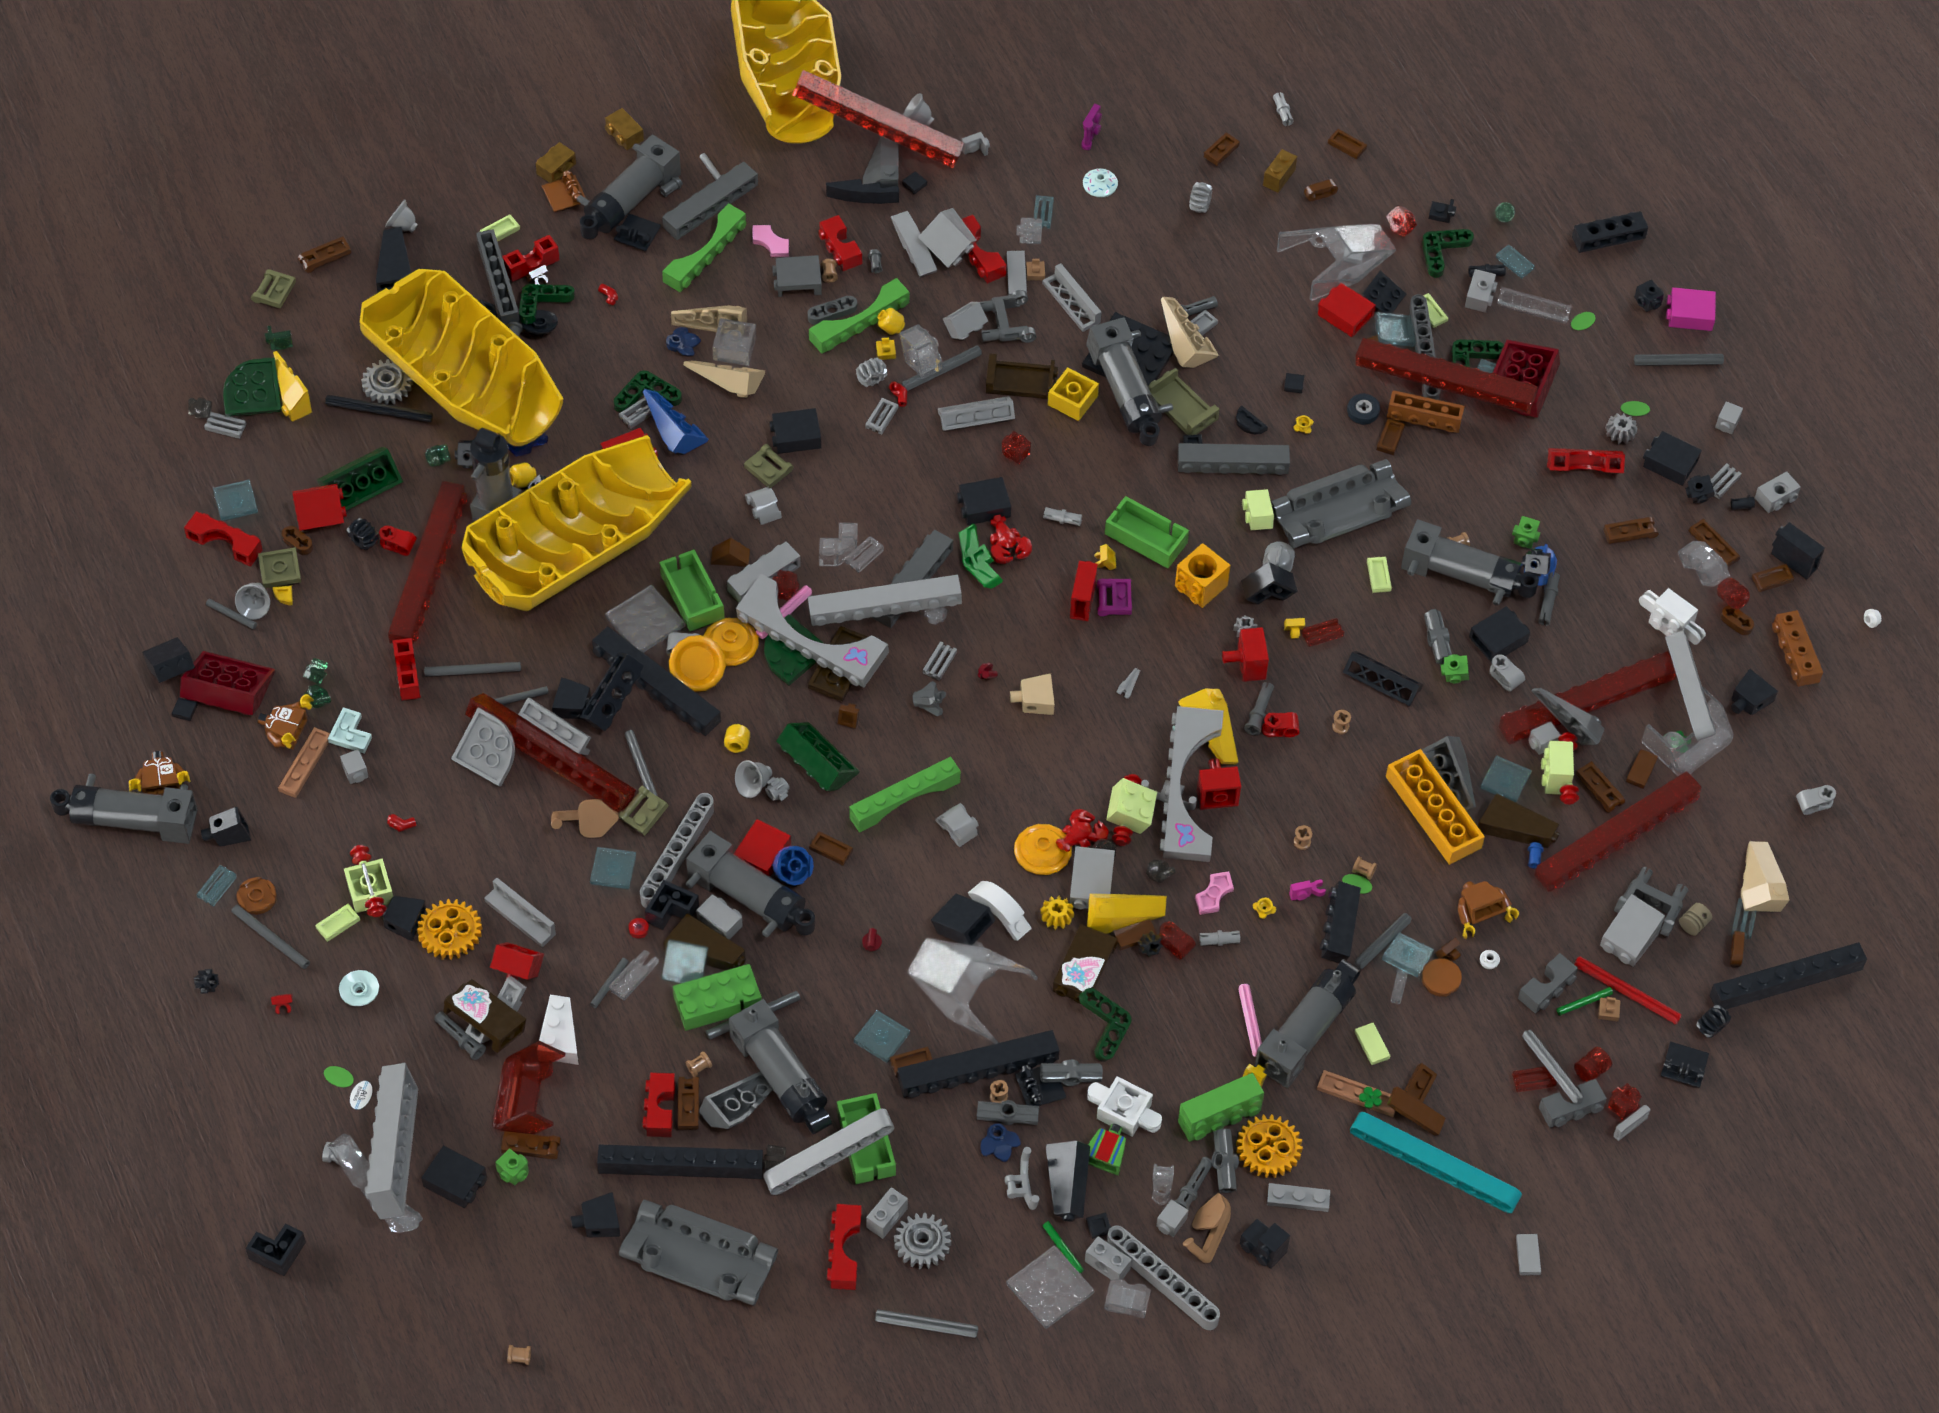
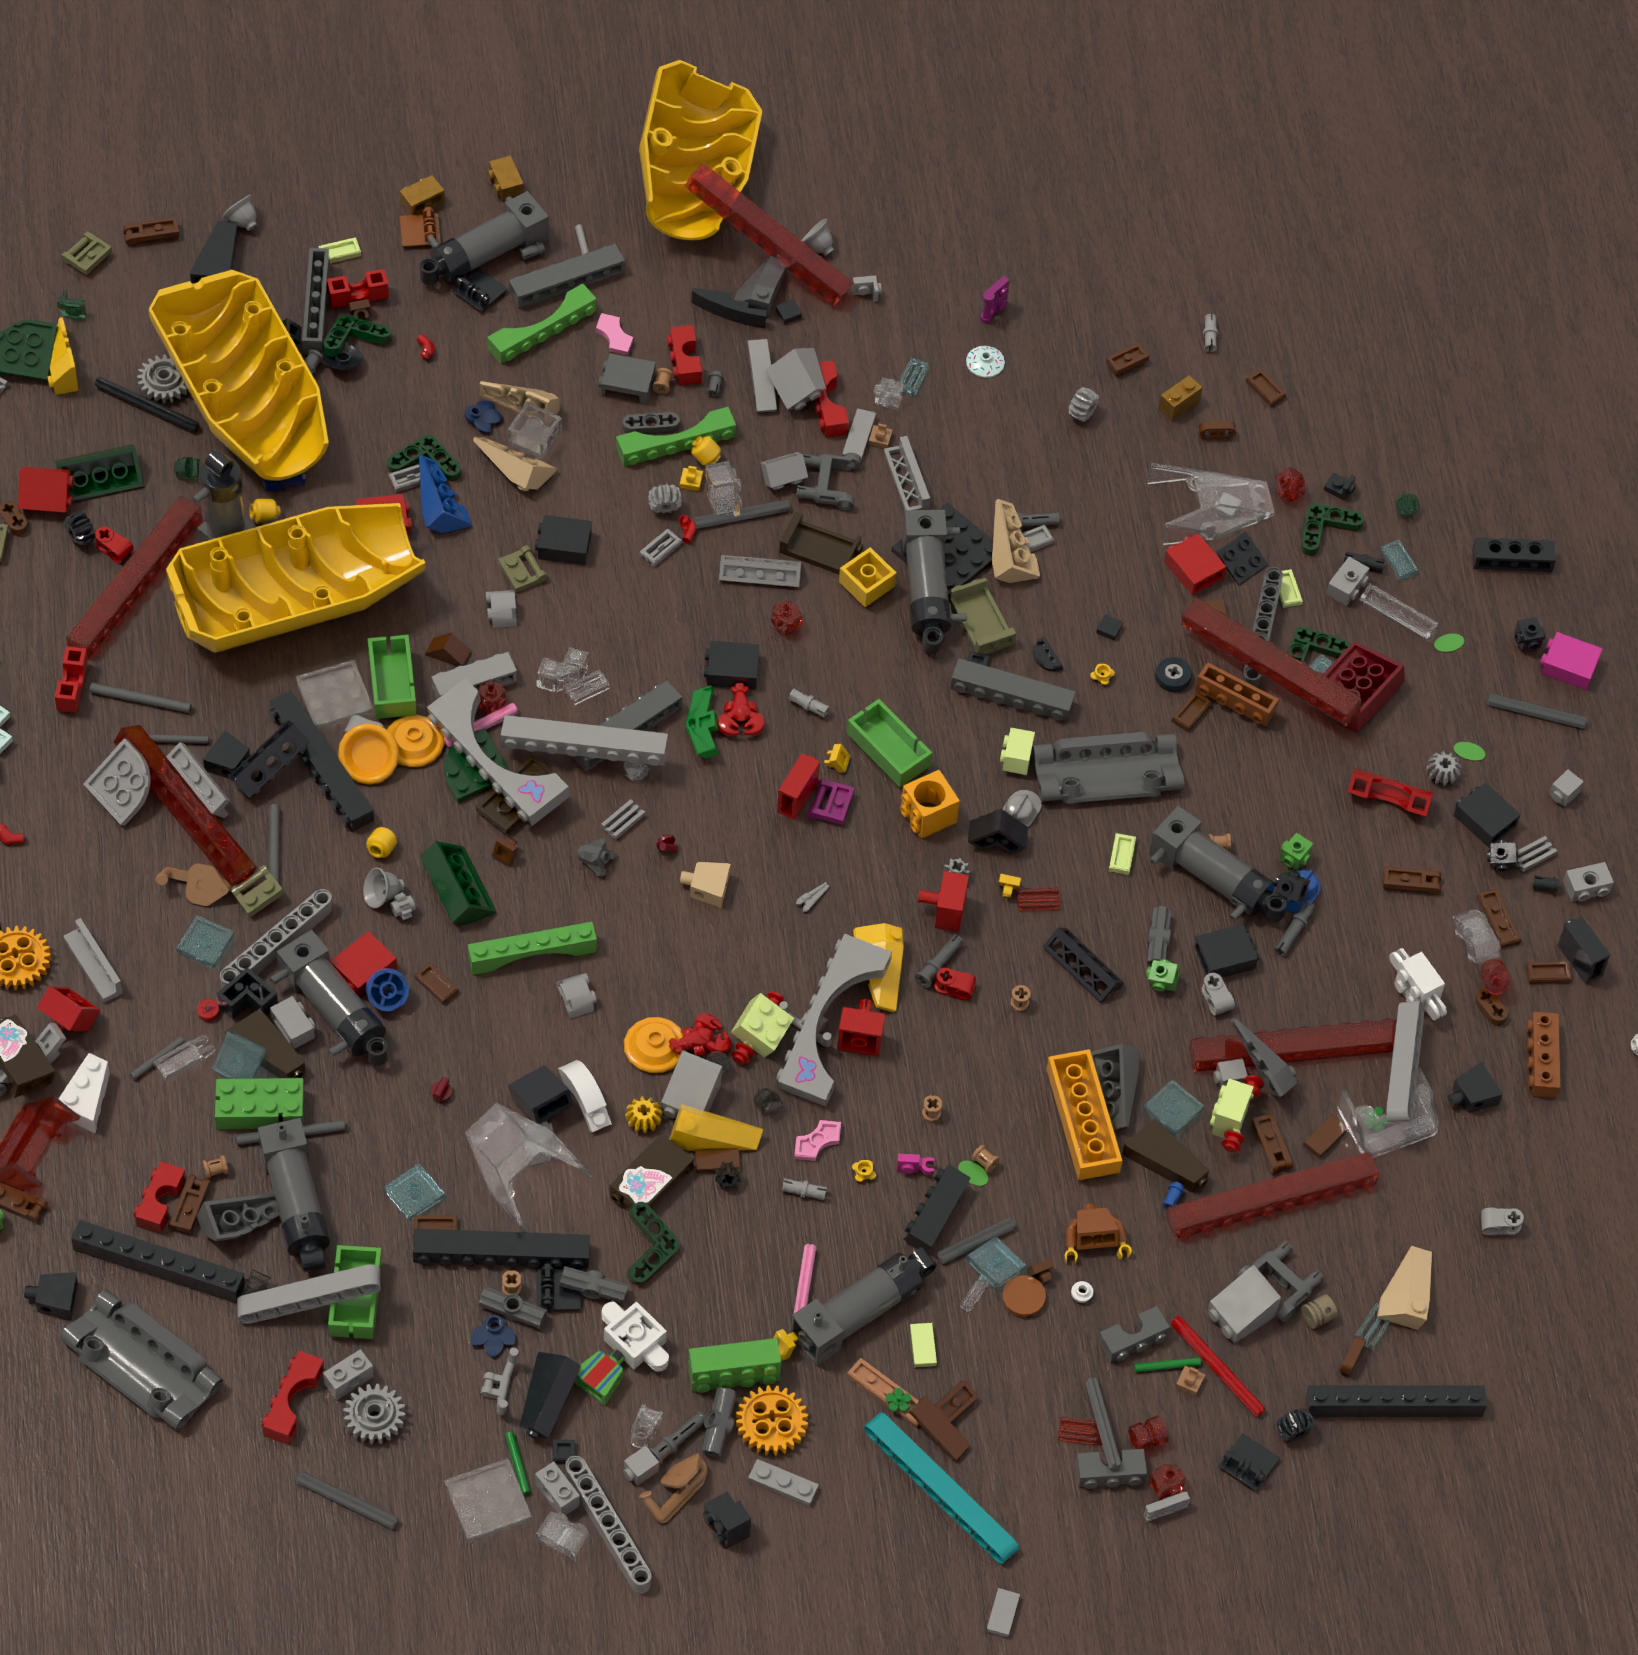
camera: 15 degrees right, 0 degrees up
clear red piece [1159,921,1196,959] -> none
clear light blue plate [1374,312,1415,347] -> none

